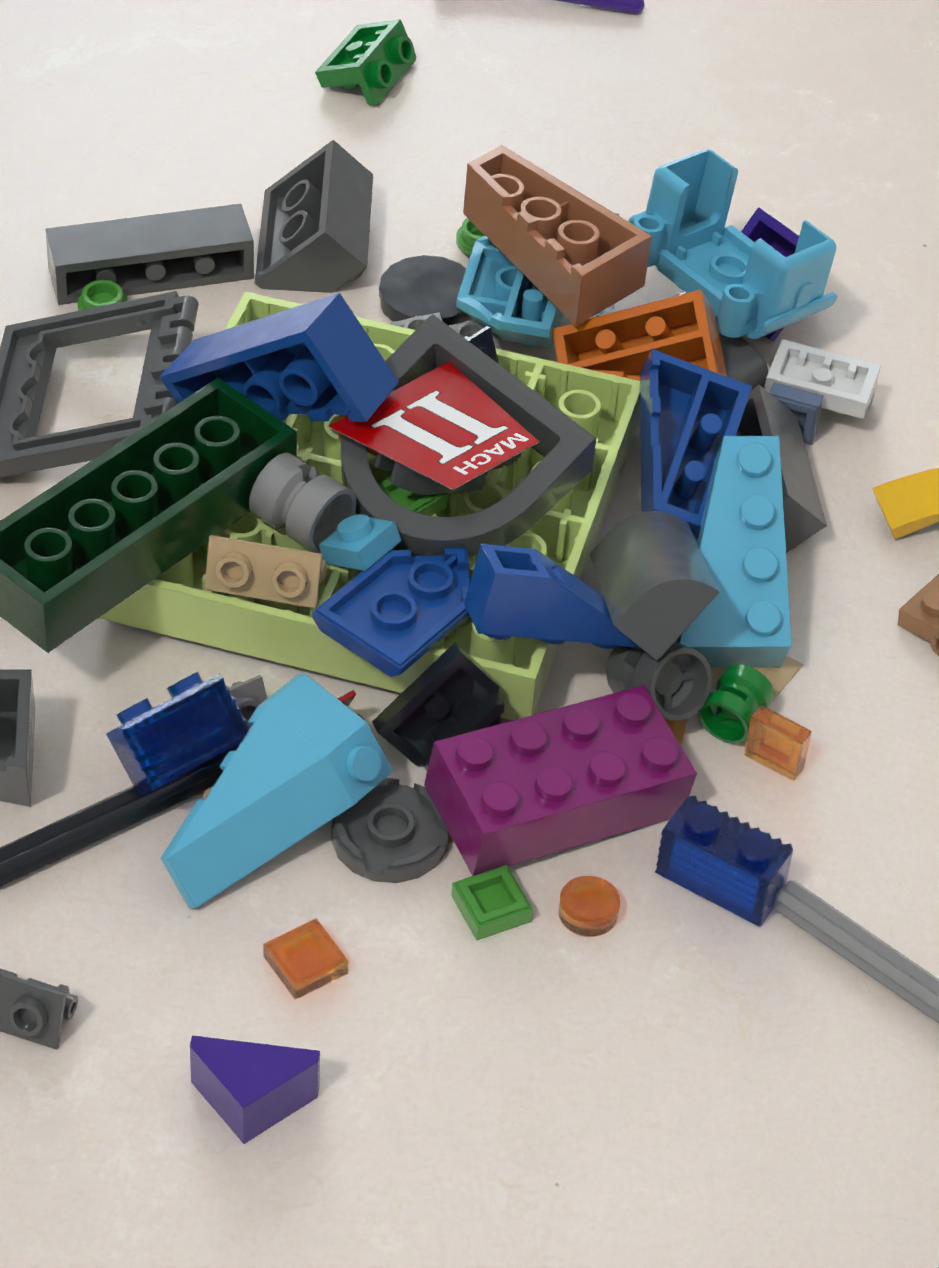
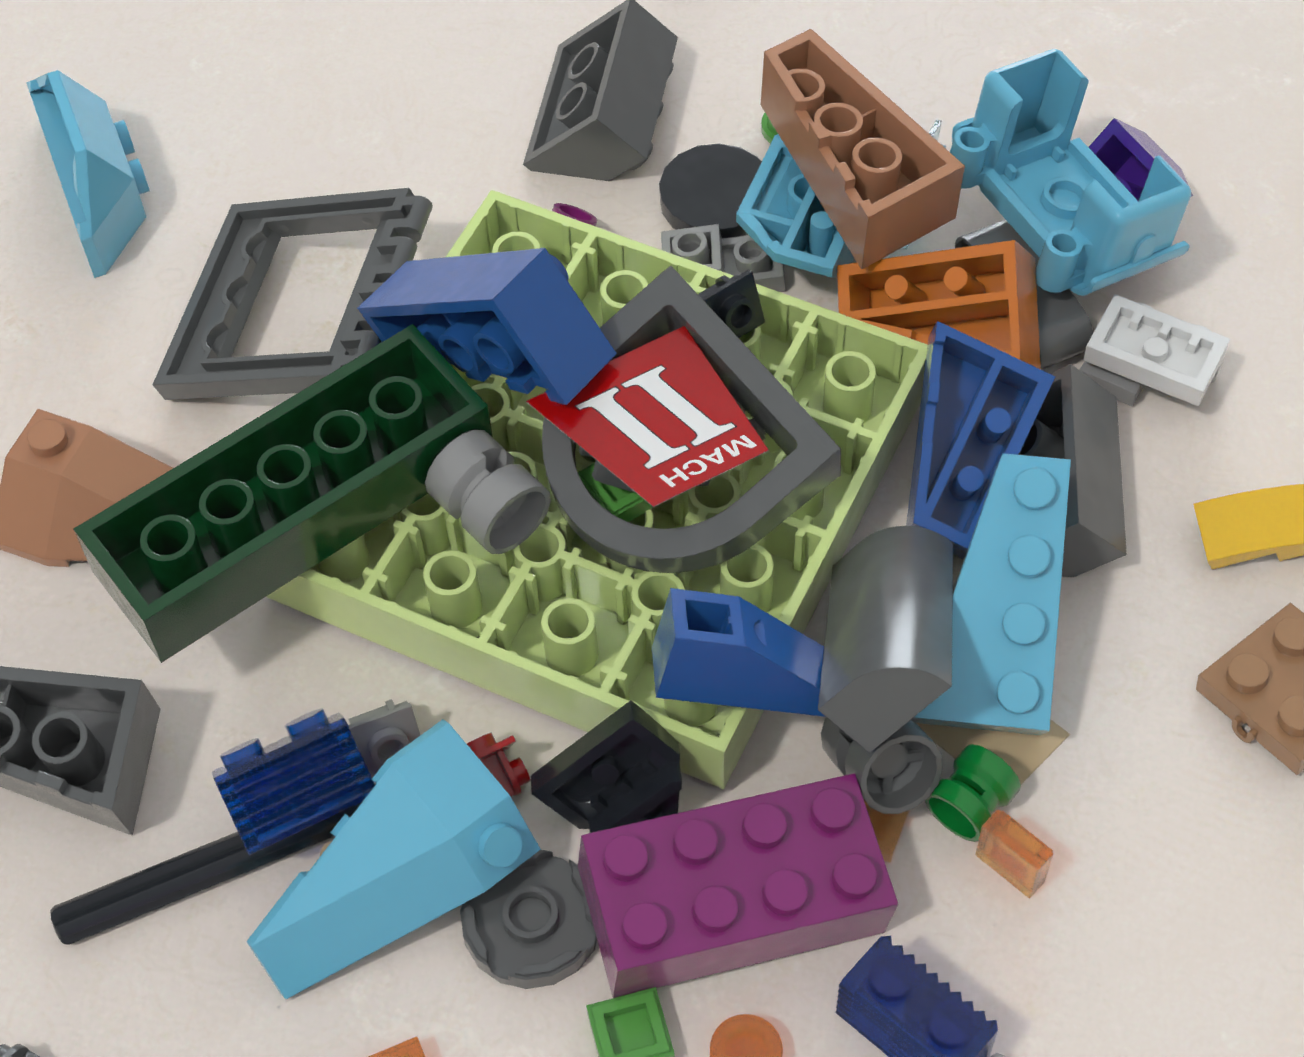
camera: 15 degrees right, 10 degrees up
brick [45,203,254,305] -> none
bright green plate [77,280,128,311] -> none
tan hinge [204,535,327,608] -> none
blue tile [312,548,470,677] -> none
medium azure plate [318,514,401,571] -> none
sand blue tile [769,382,824,445] -> none

